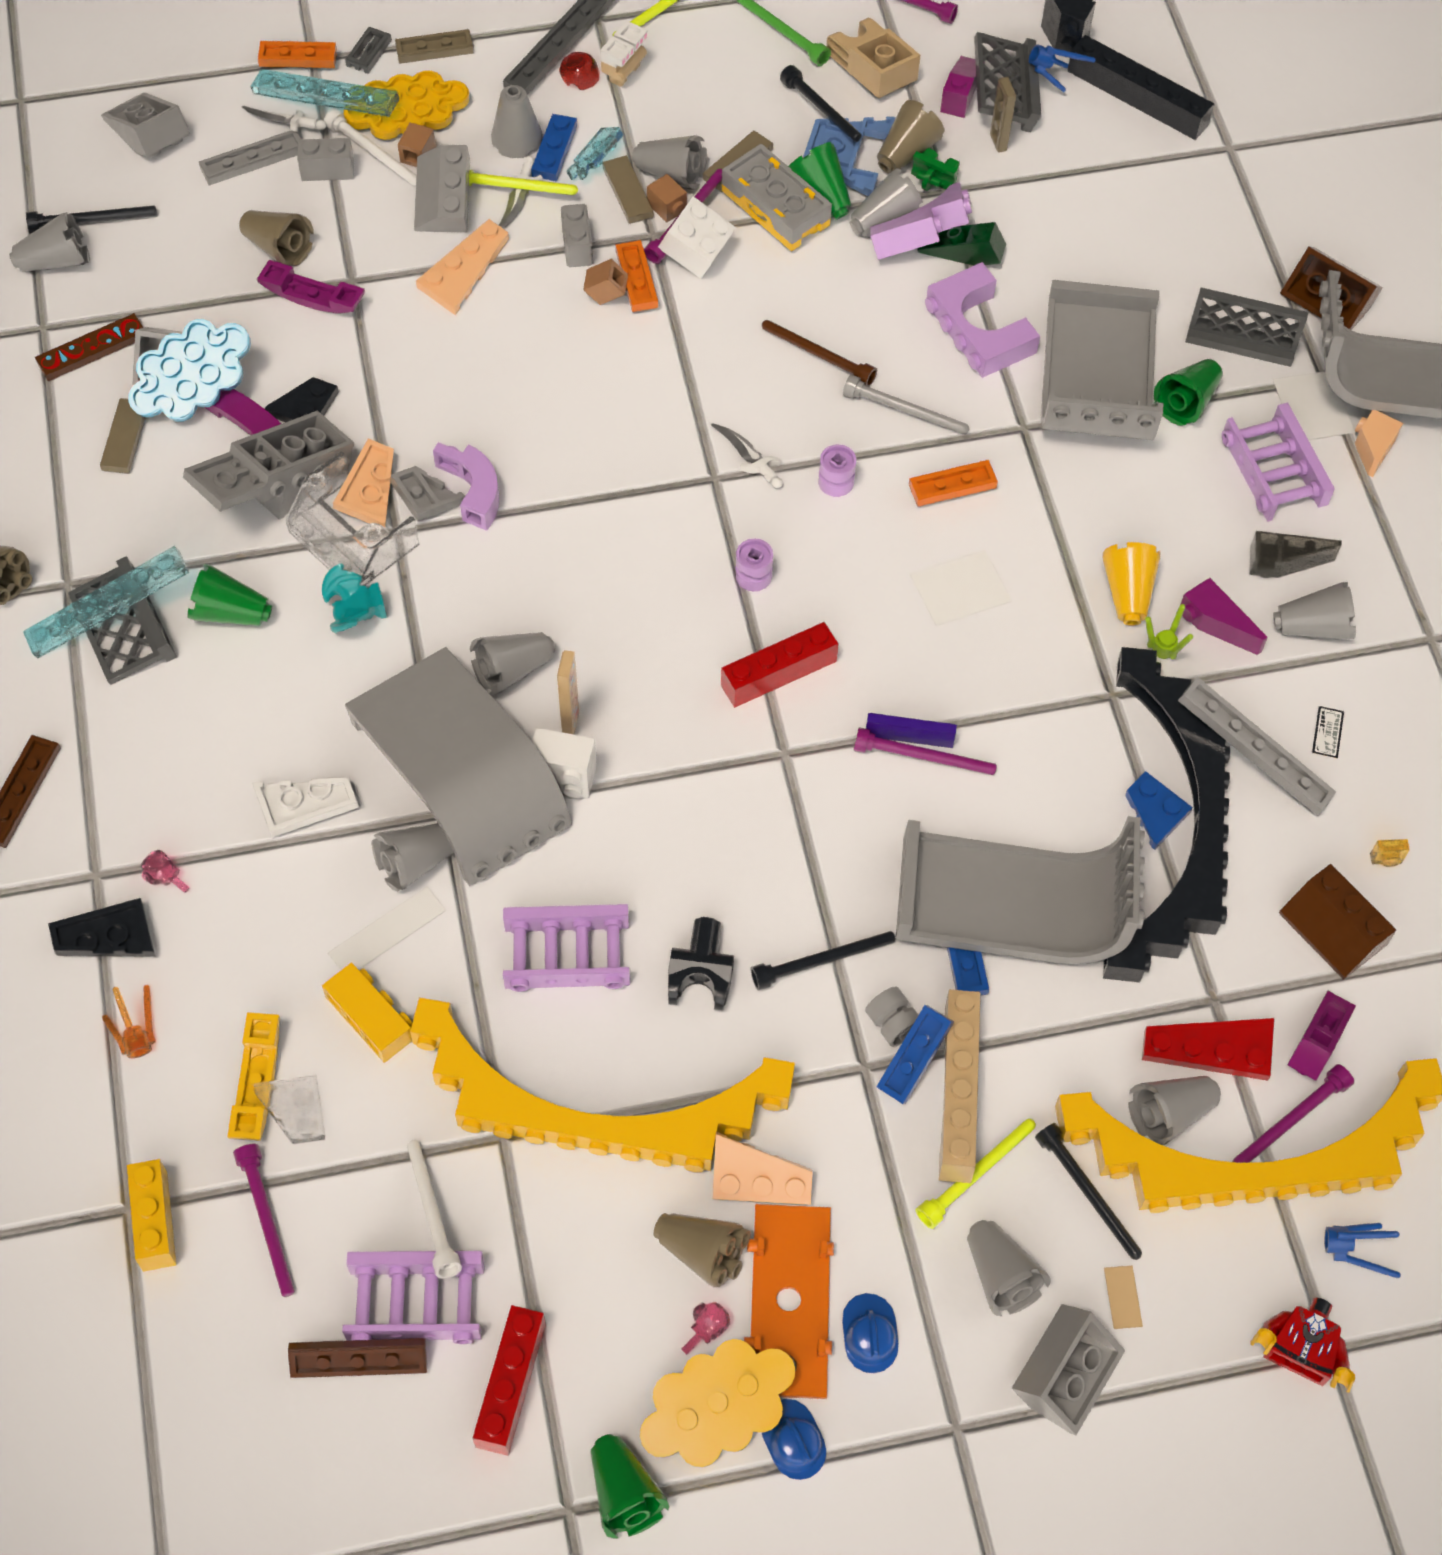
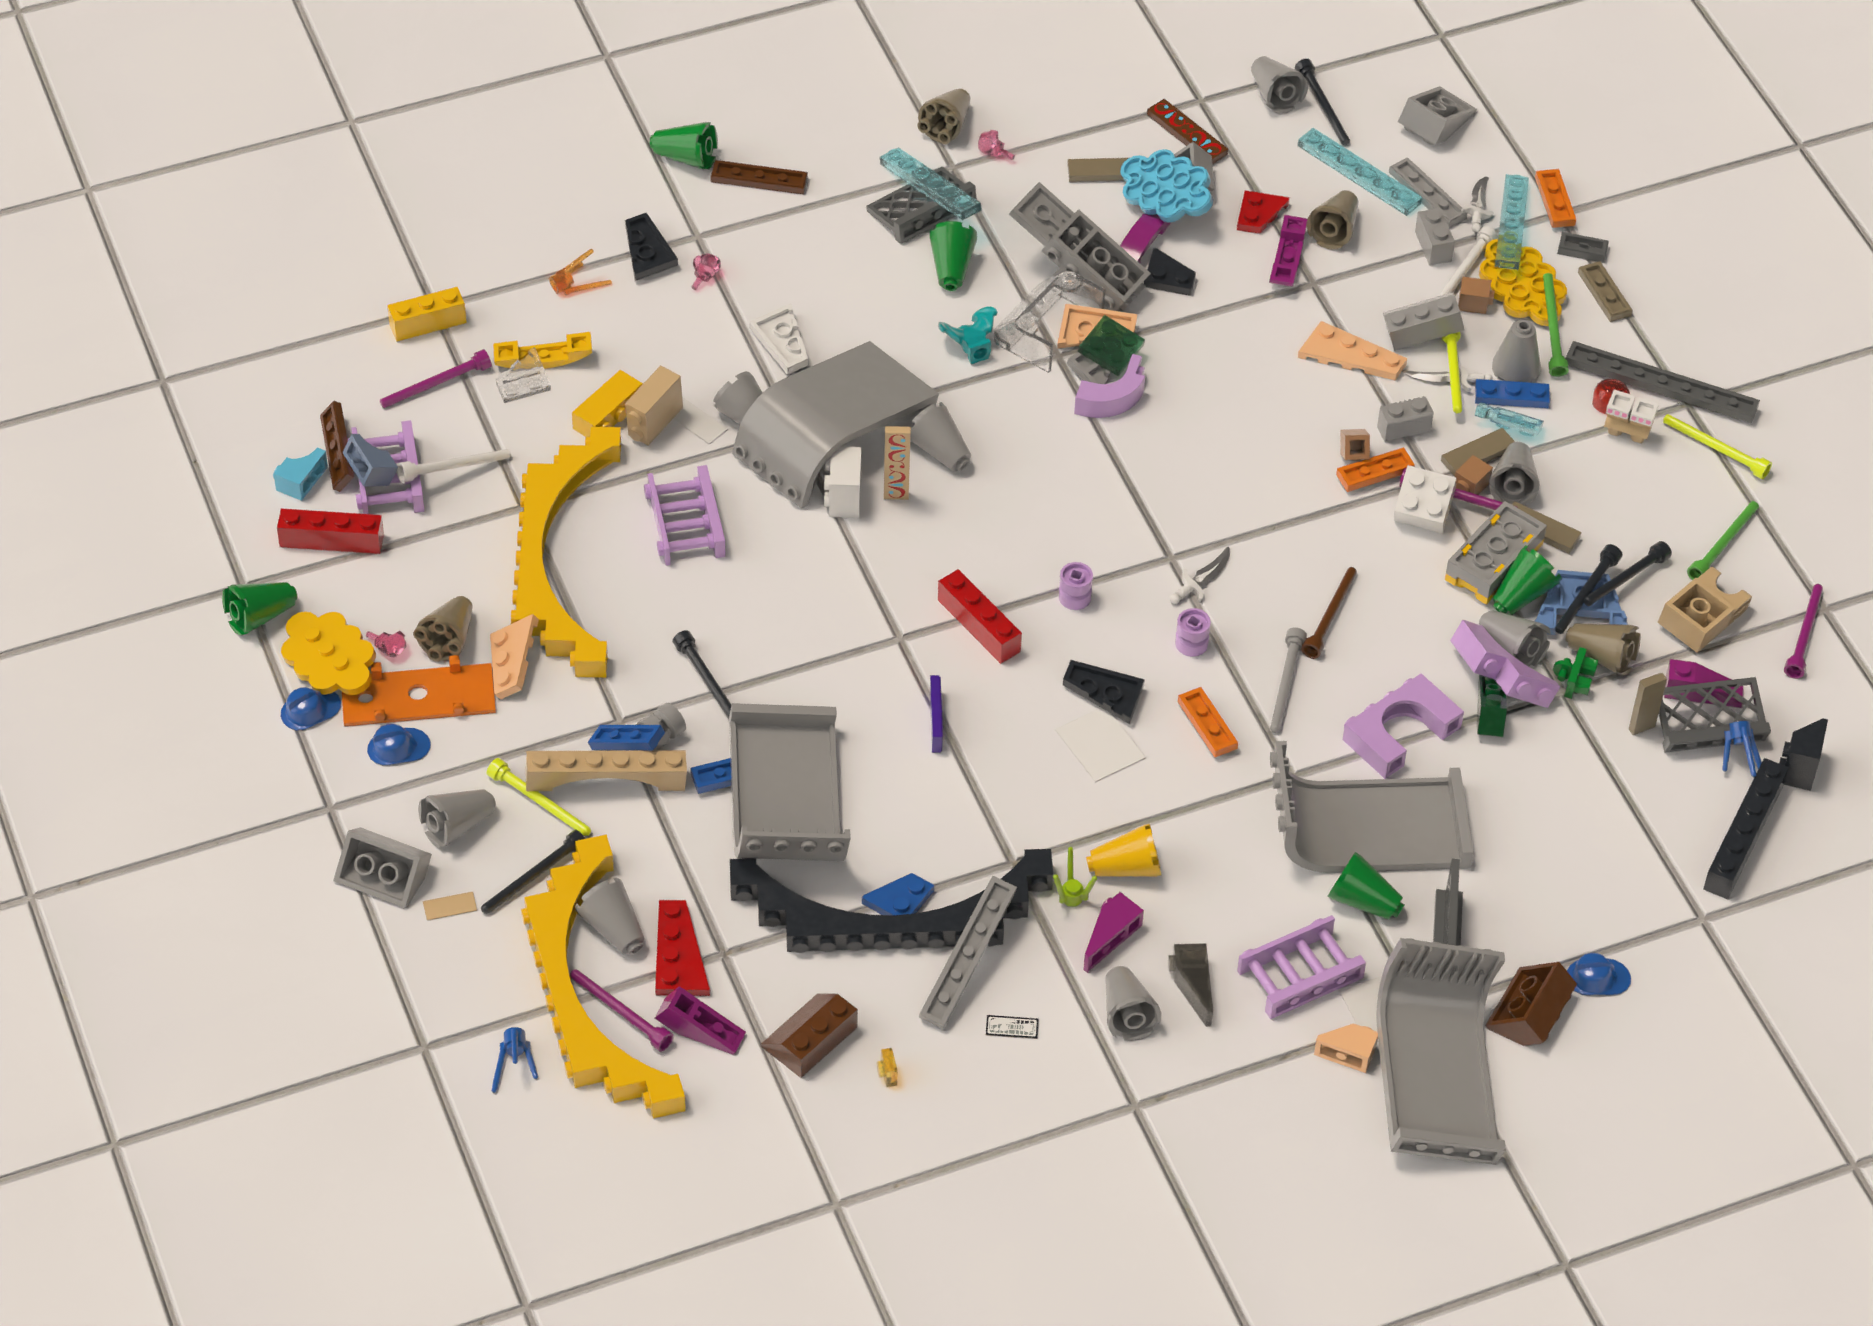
camera: 80 degrees right, 10 degrees down
black connector [668,917,734,1011] -> none
magenta piece [854,727,997,775] -> none
red torso [1250,1298,1356,1393] -> none
none -> medium azure arch [273,447,328,501]
none -> sand blue arch [343,434,398,486]
none -> tan brick [625,365,683,446]
none -> clear pink piece [978,130,1015,160]
none -> black wing [1063,660,1145,724]
none -> clear green plate [1078,315,1145,377]
none -> red wing [1237,190,1290,234]
none -> clear light blue plate [1297,128,1422,216]
none -> bright green piece [1543,273,1569,377]
none -> black piece [1554,544,1623,634]
none -> blue piece [1567,953,1631,995]

